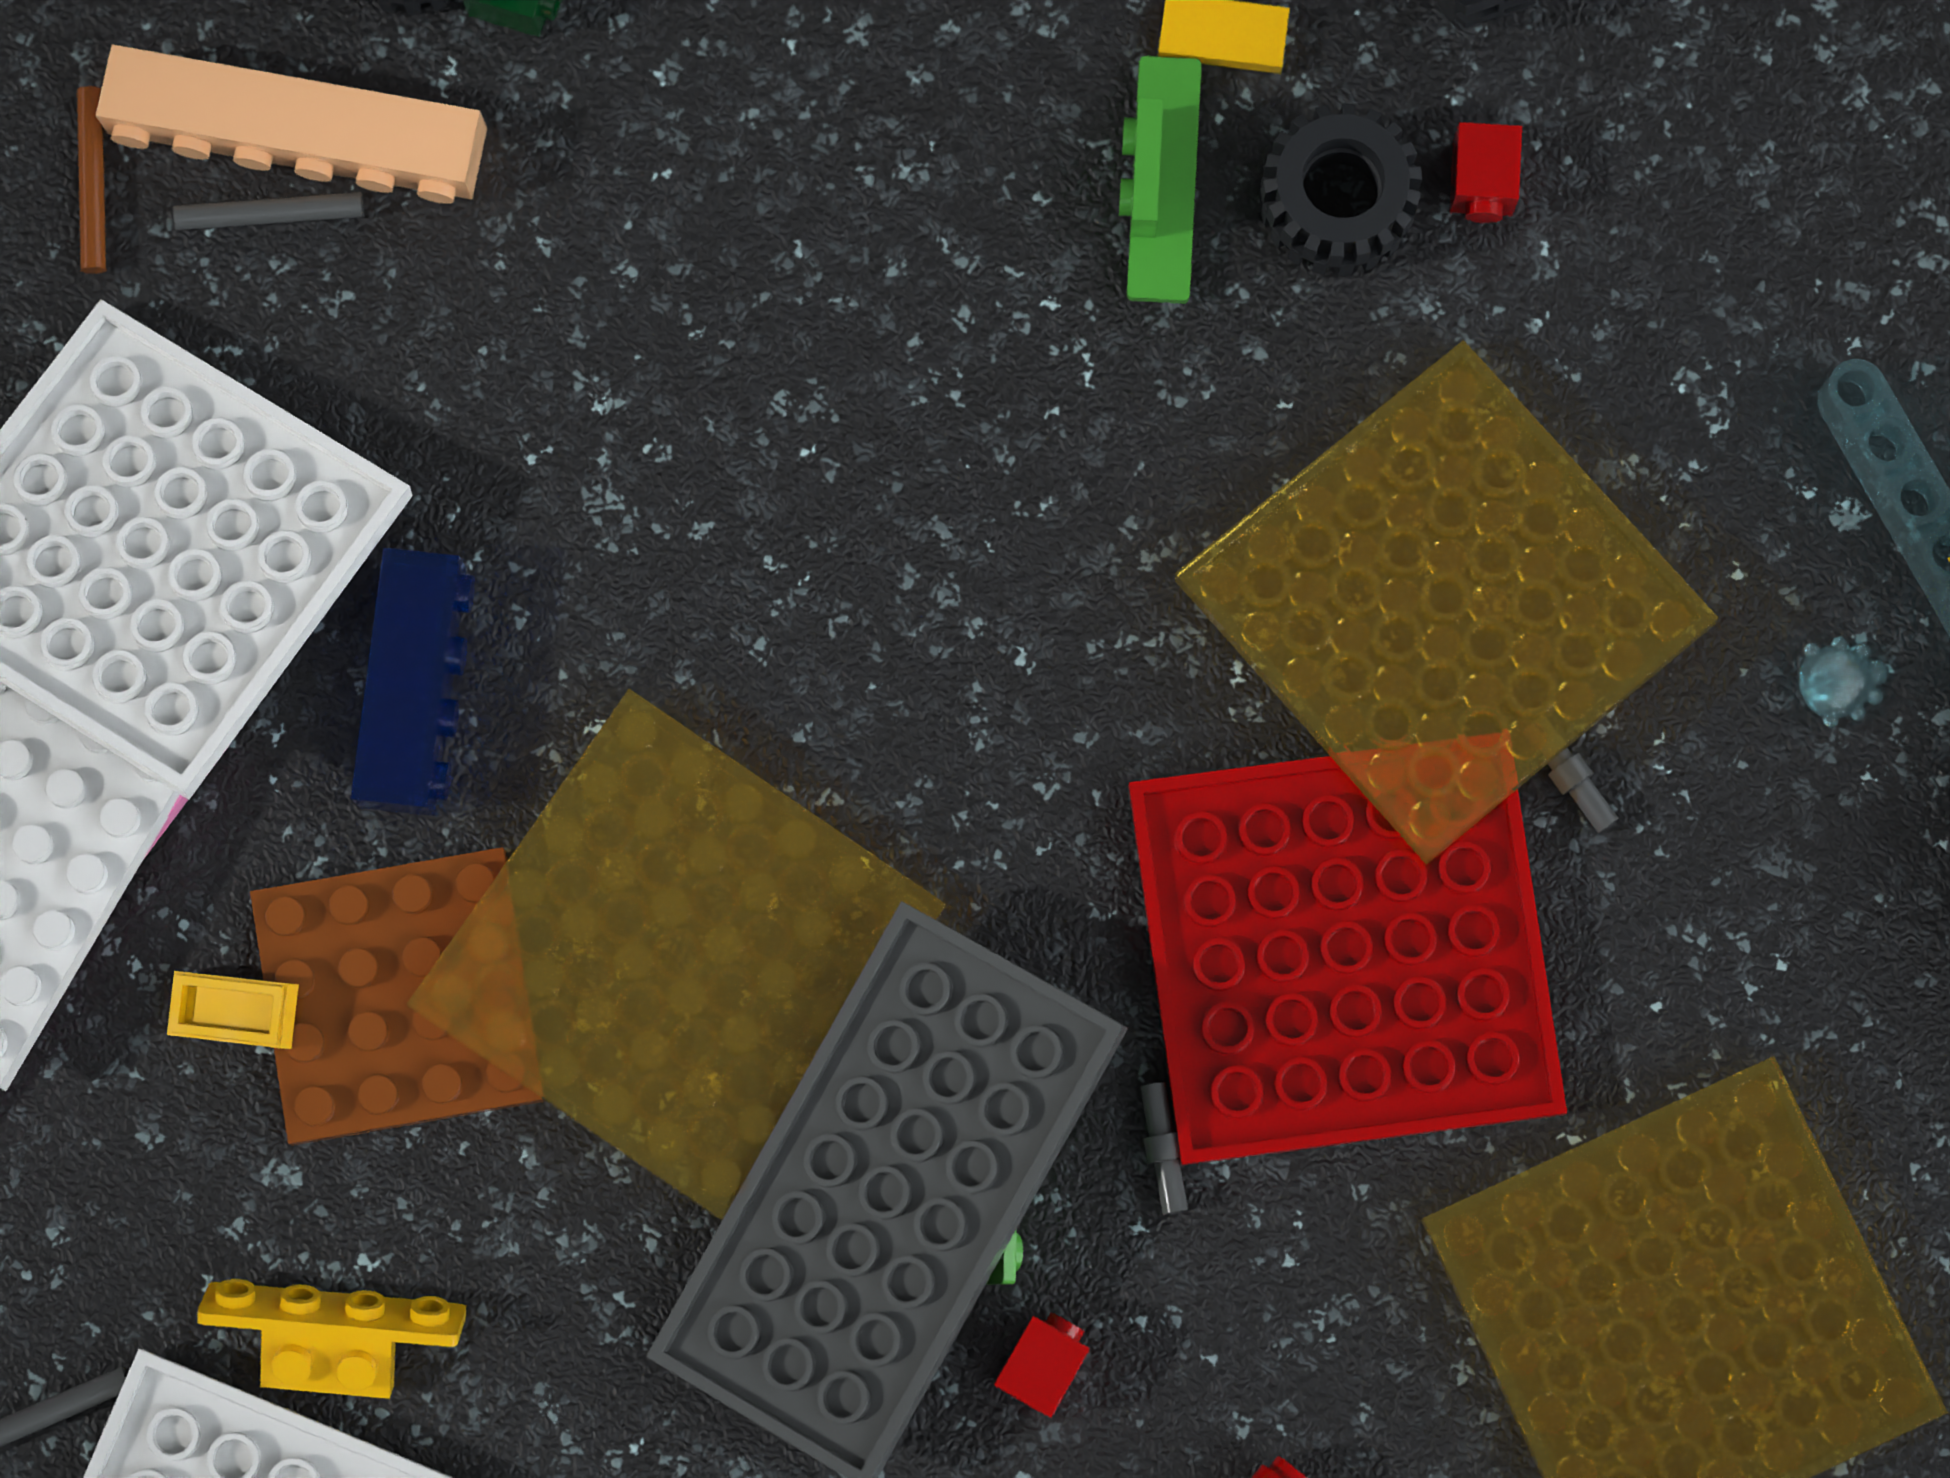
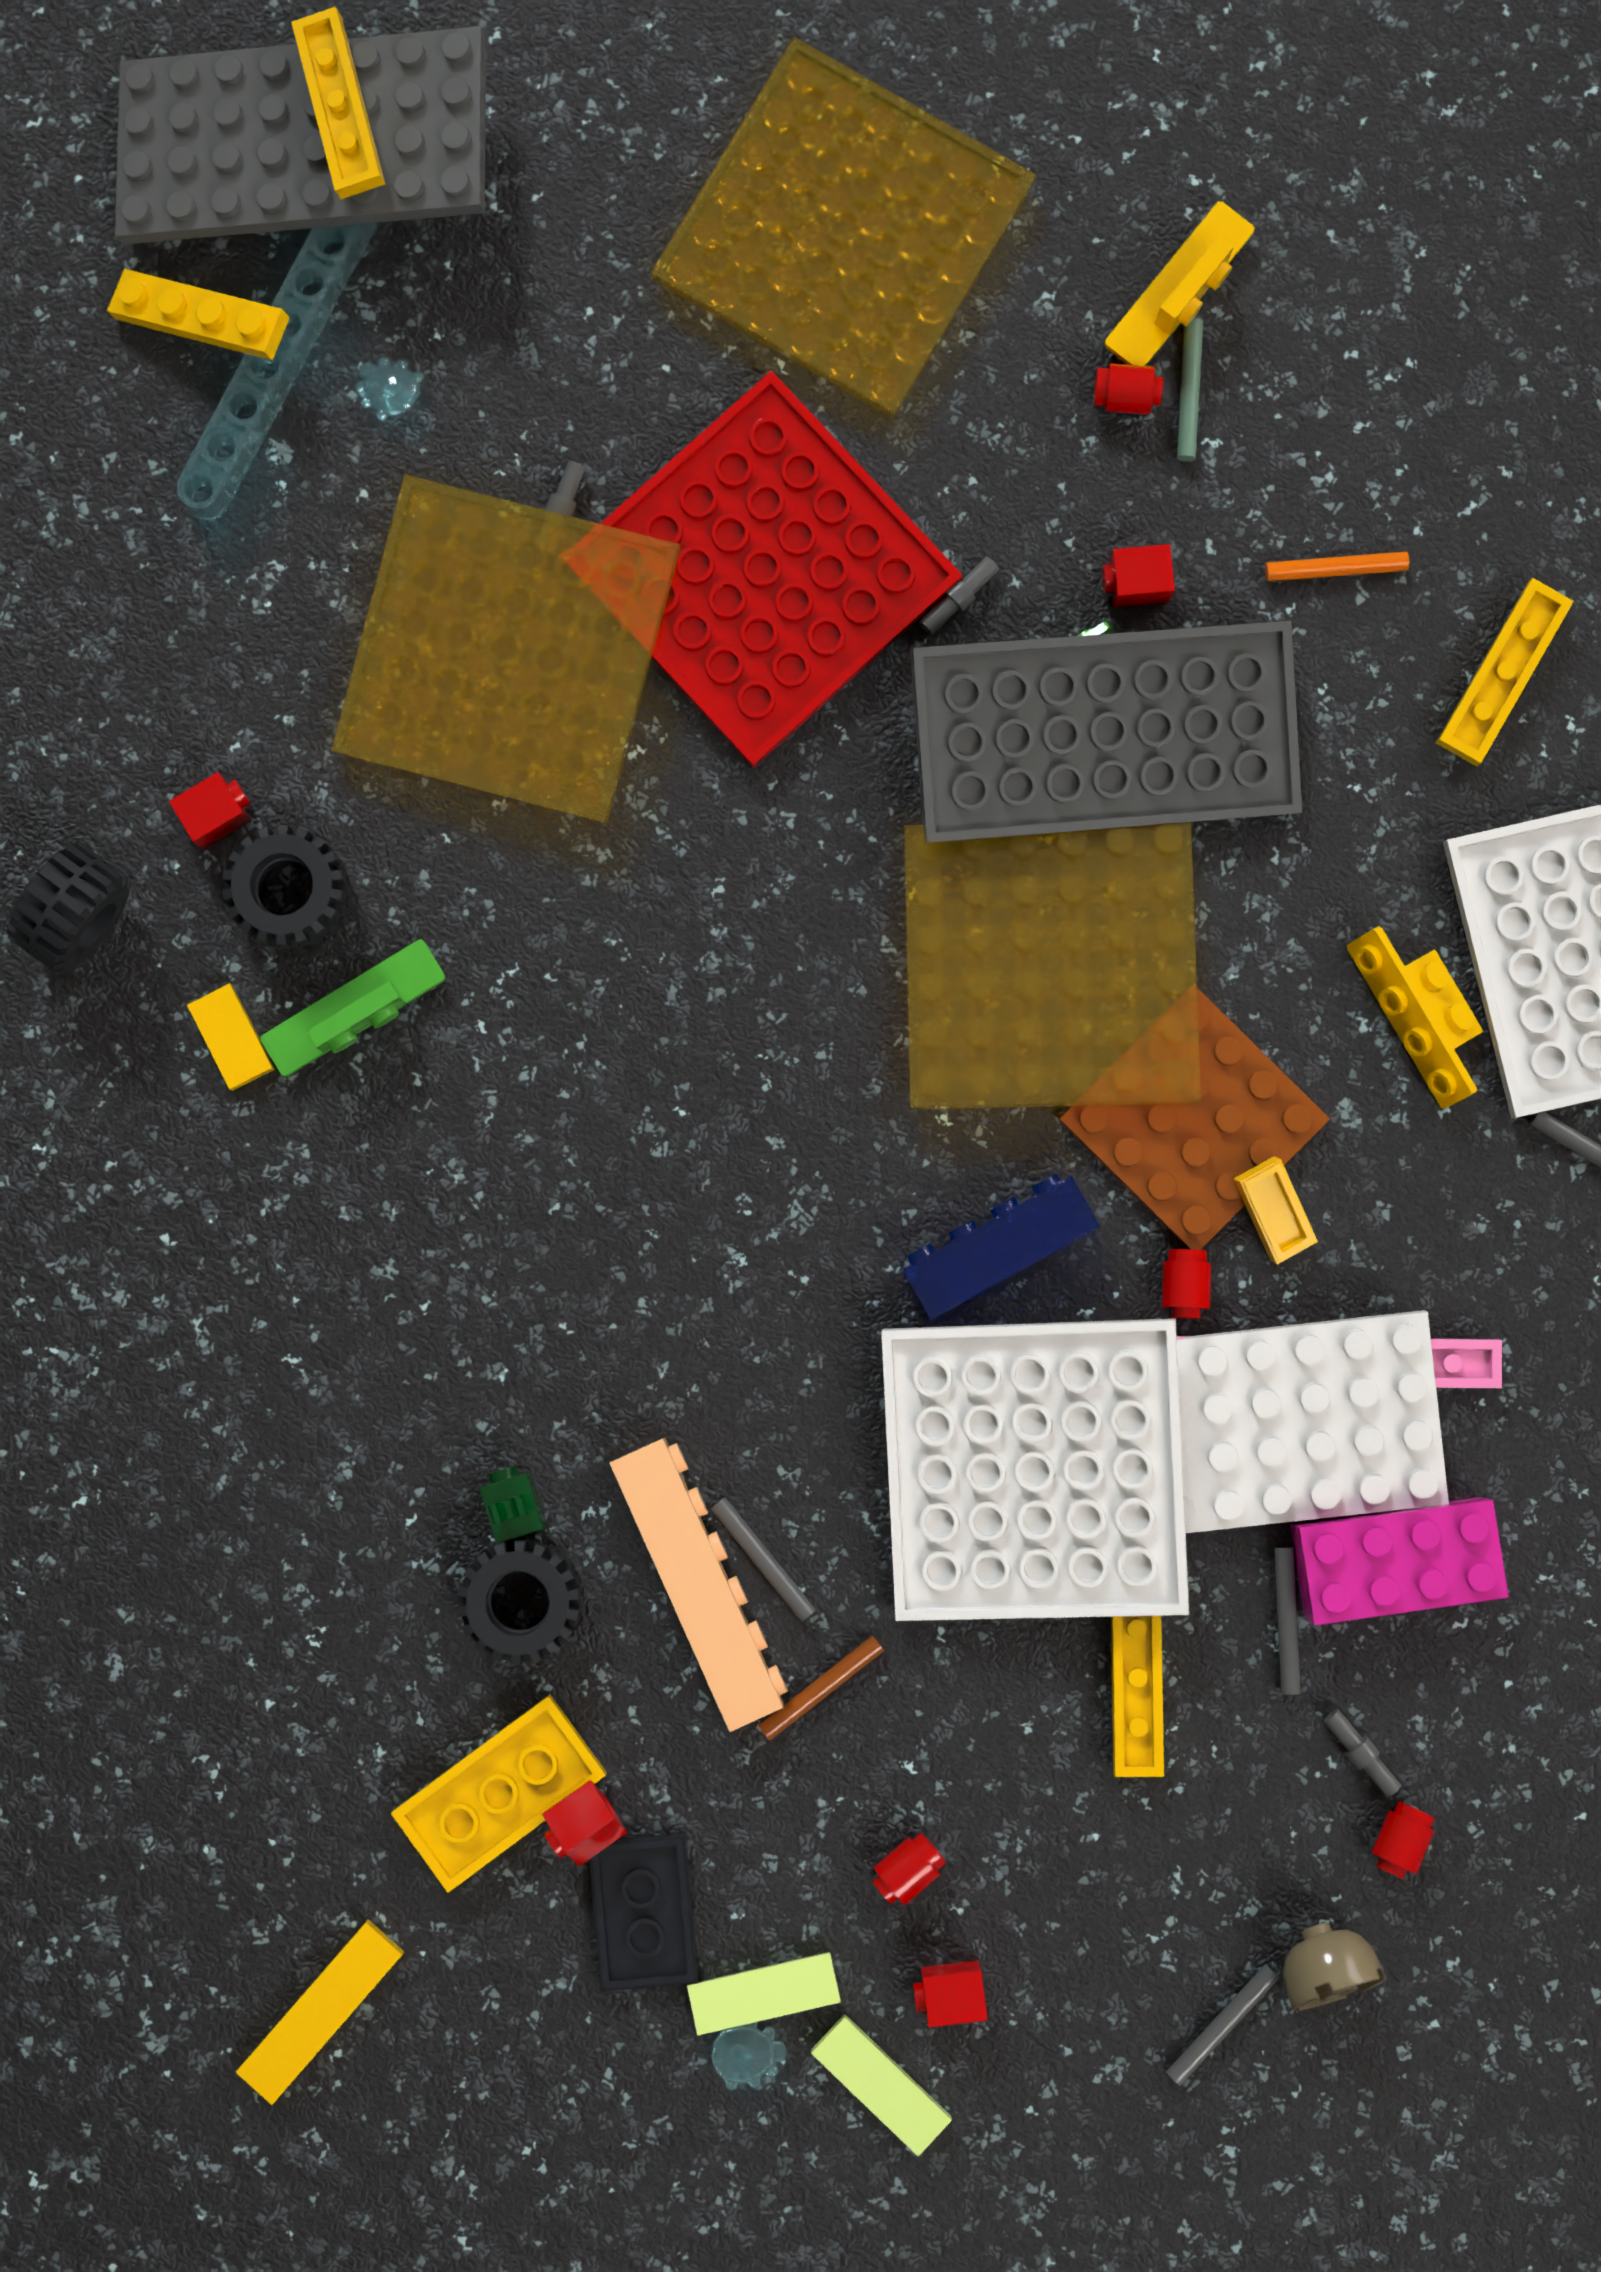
camera: 125 degrees left, 5 degrees up
none -> red brick [1162,1249,1211,1319]

